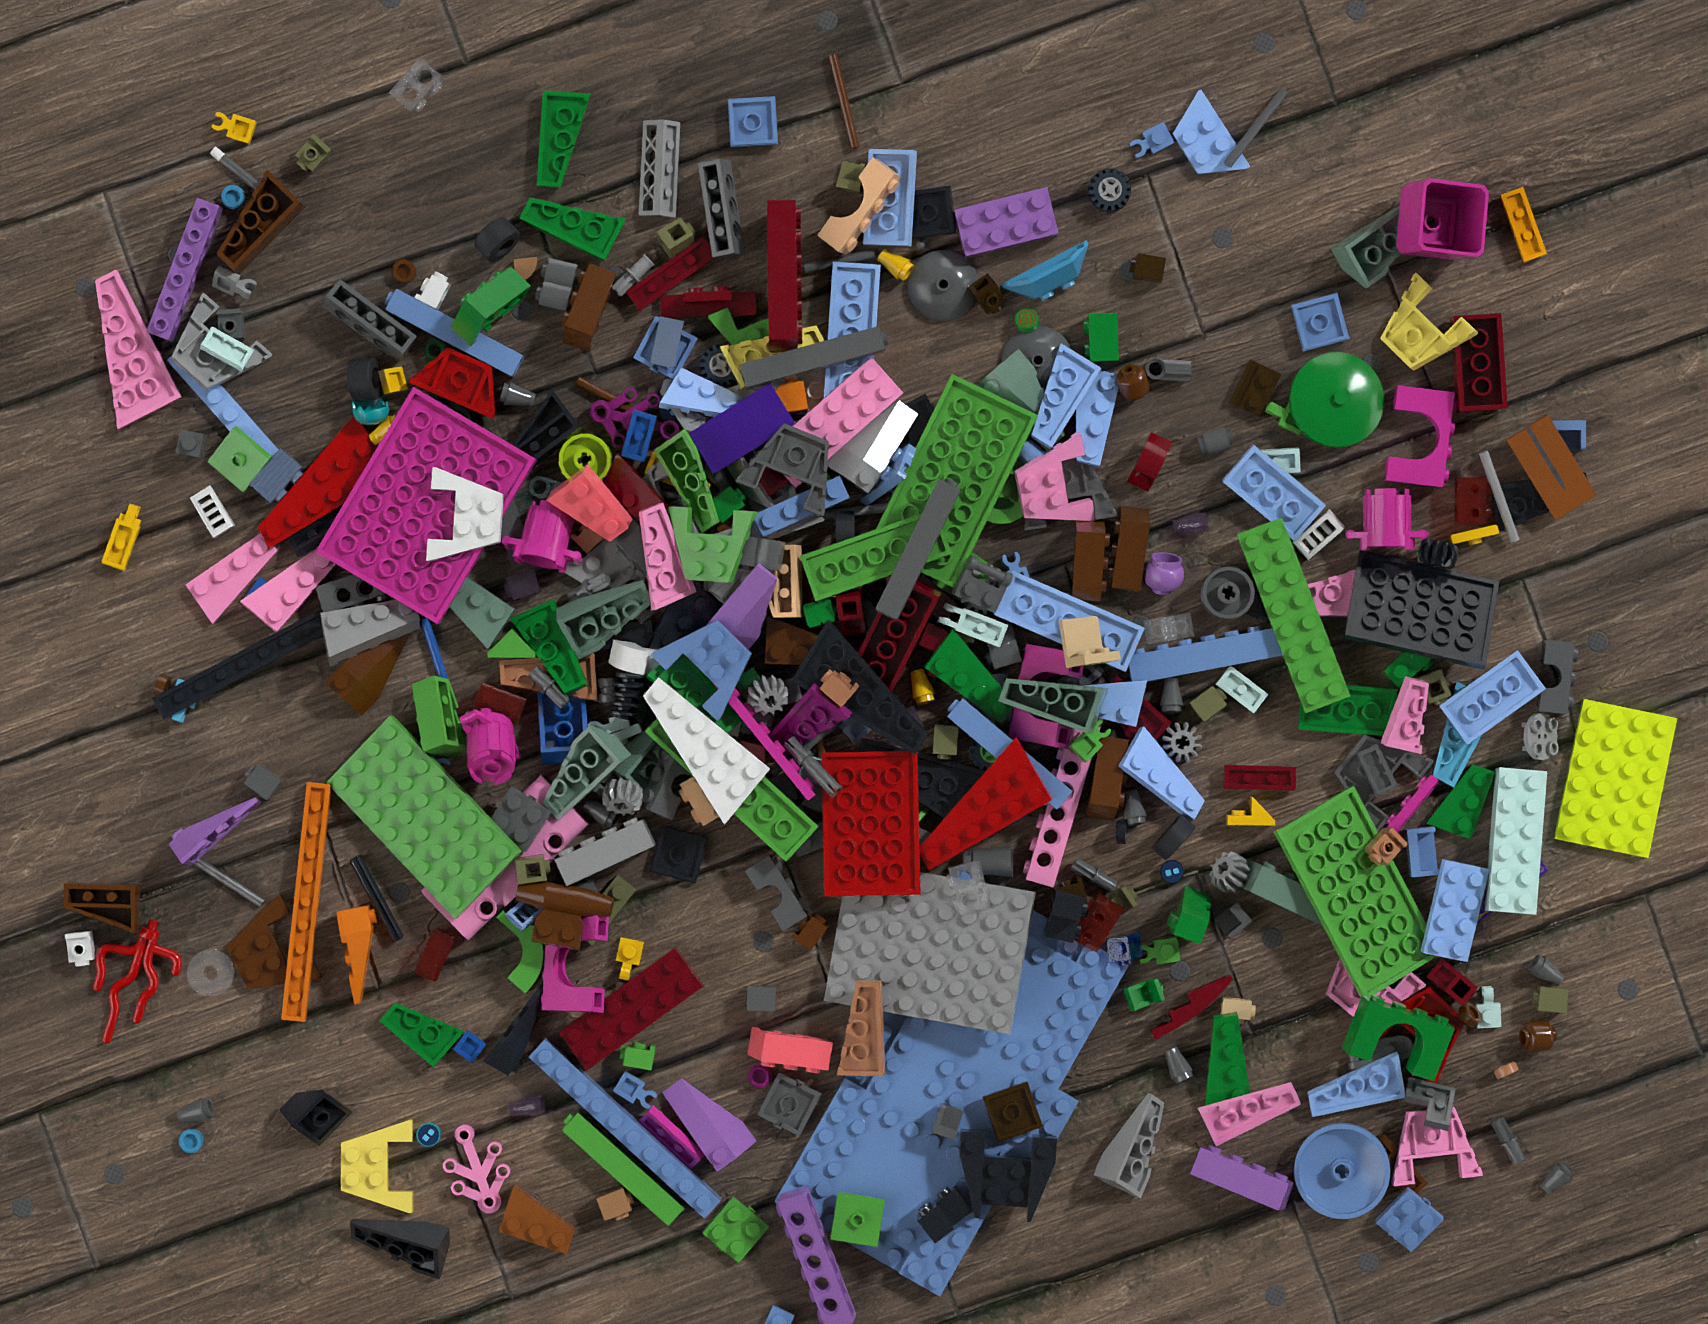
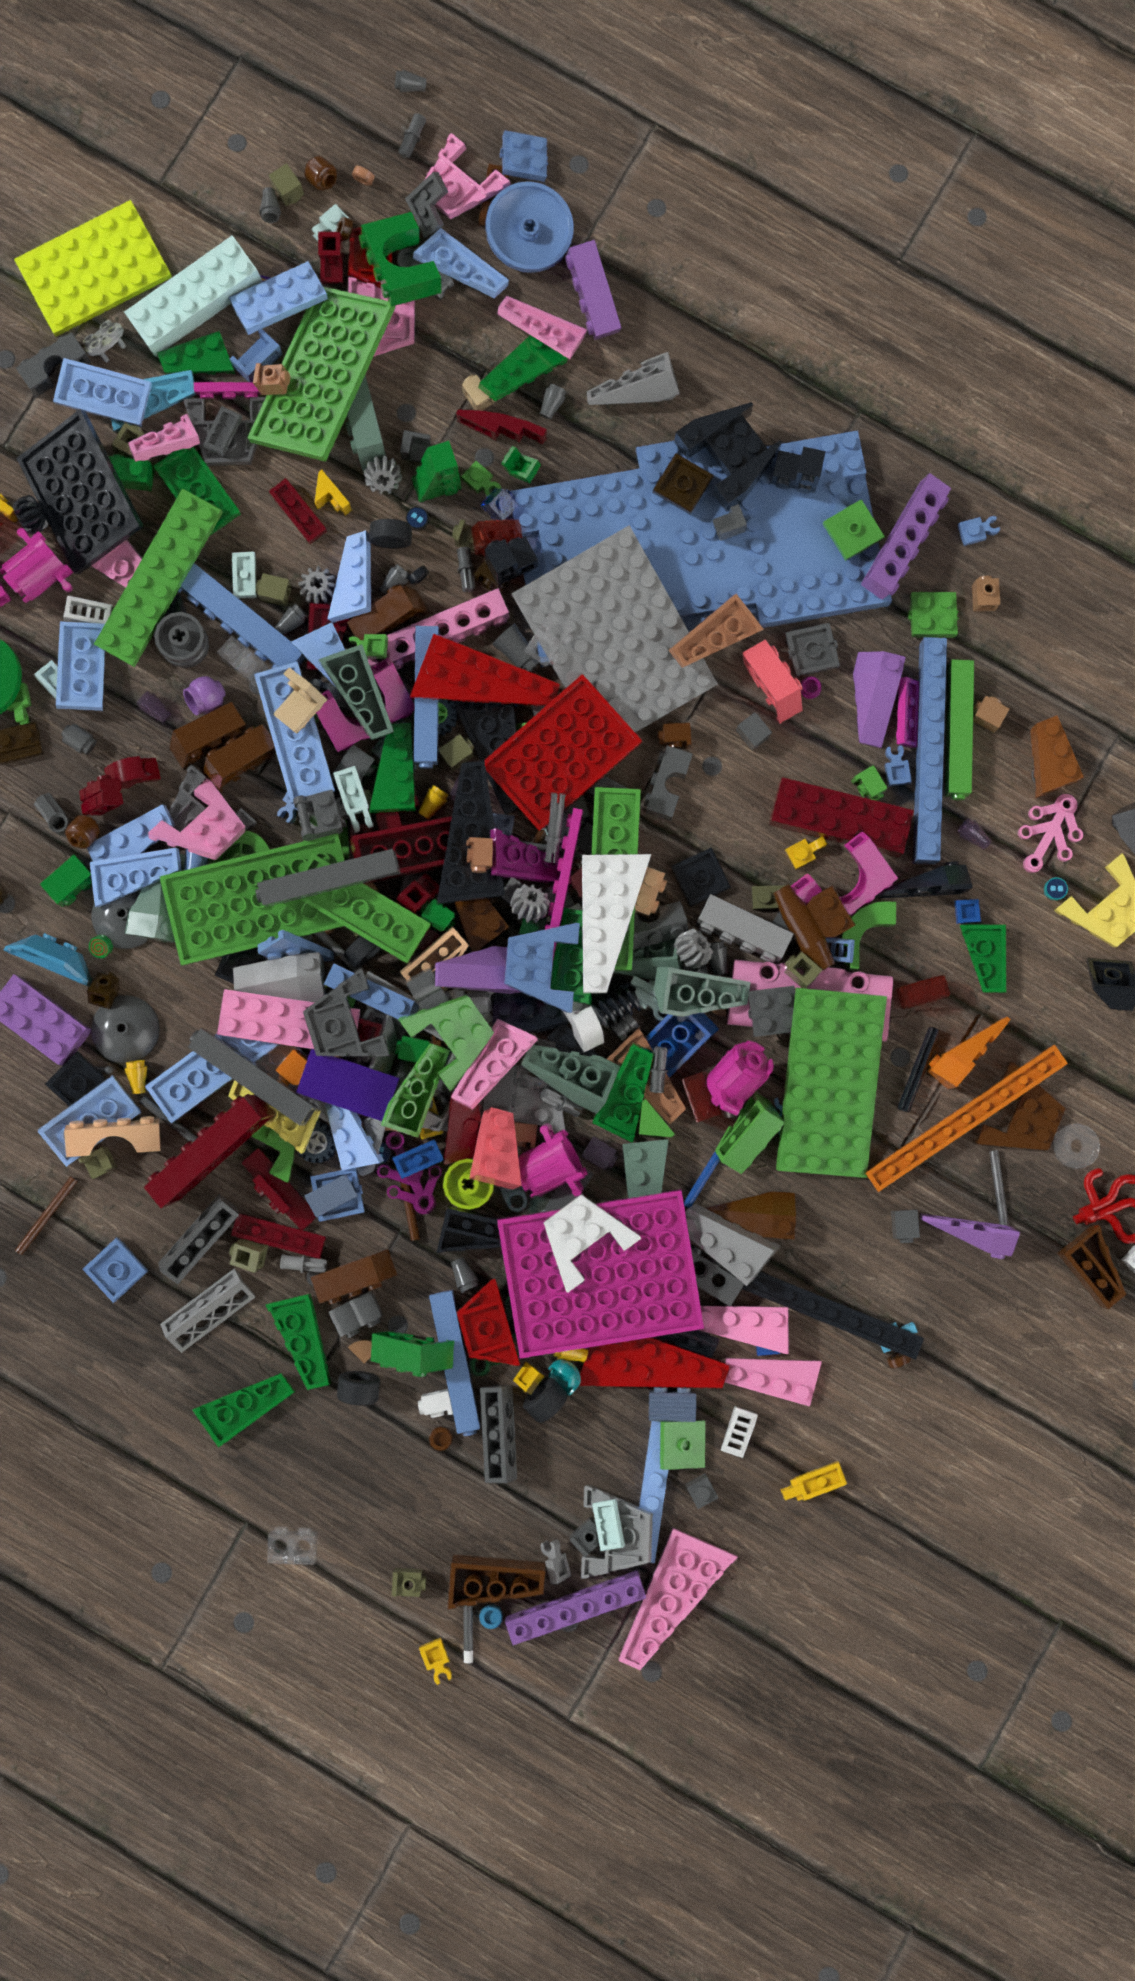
camera: 130 degrees left, 5 degrees down
none -> dark red brick [79,775,123,816]
none -> medium nougat brick [972,576,1000,611]

